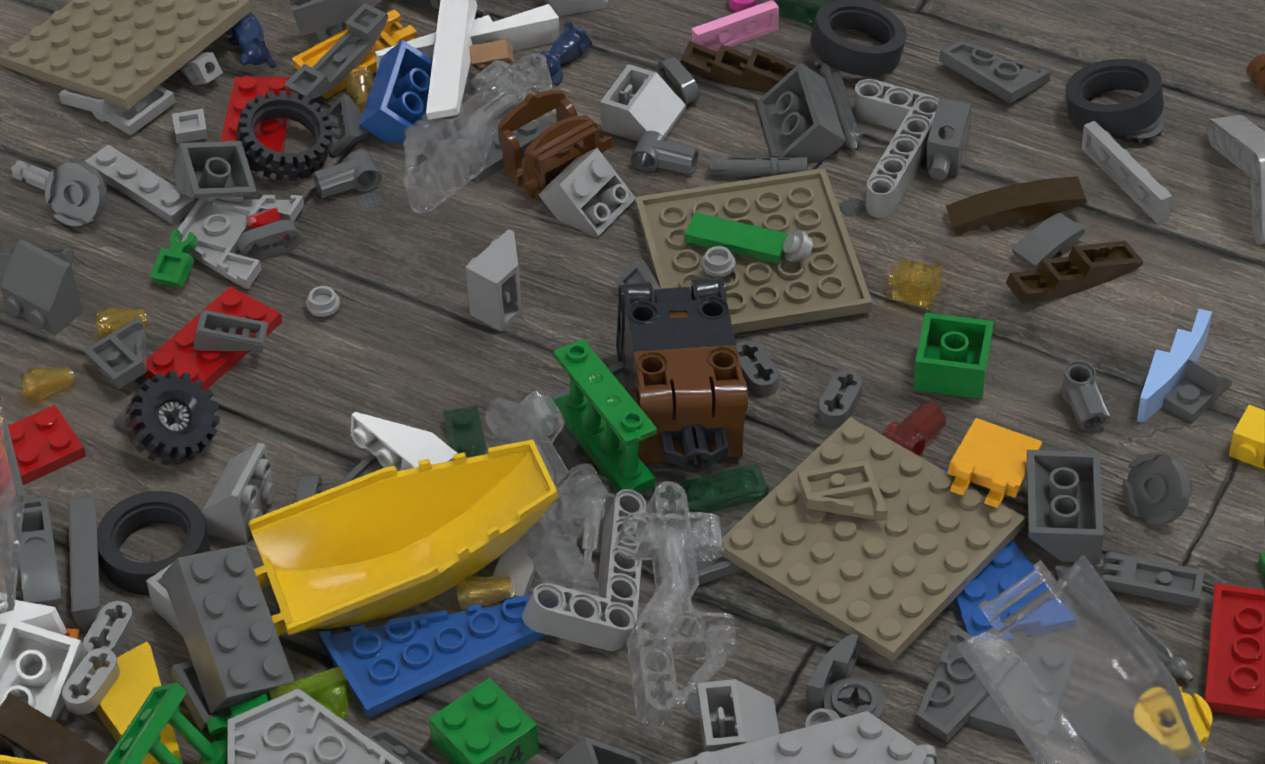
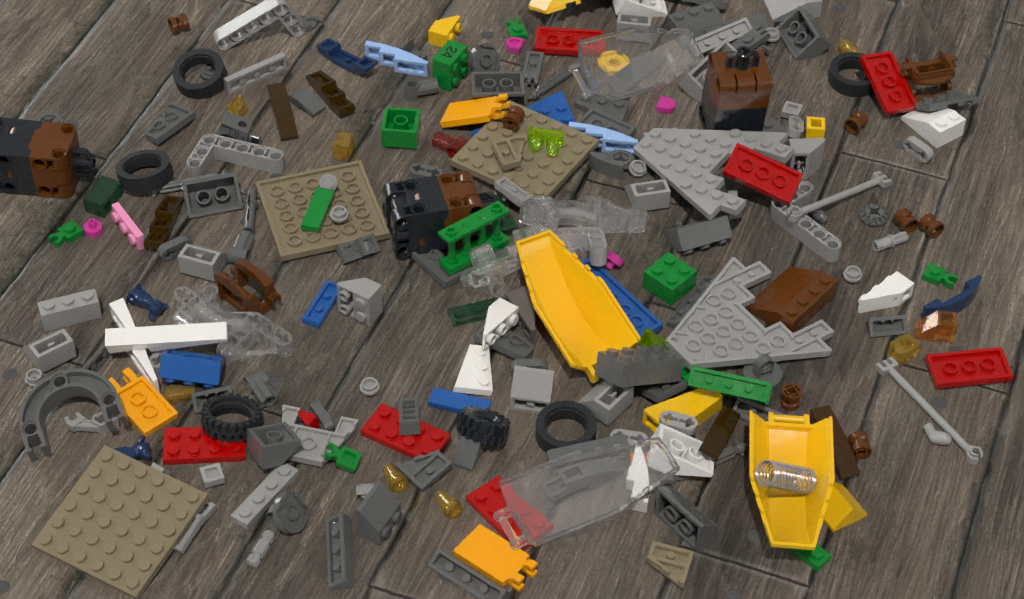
camera: 100 degrees left, 0 degrees up
dark grey slope [284,3,388,99] -> none
medium nougat piece [469,39,514,71] -> none
light grey slope [538,148,635,237] -> none
none -> clear yellow plate [227,94,248,116]
none -> blue tile [302,280,337,329]
none -> dark blue slope [317,38,378,73]
none -> light grey plate [356,483,375,498]
none -> blue tile [428,387,491,414]
none -> green brick [432,40,469,92]
none -> white wing [453,344,493,396]
none -> light grey plate [493,176,533,208]
none -> reddish brown wheel [502,106,525,131]
none -> dark pink tile [506,37,525,54]
none -> clear neon green tile [527,127,565,157]
none -> light blue slope [569,122,638,156]
none -> dark pink tile [606,250,625,270]

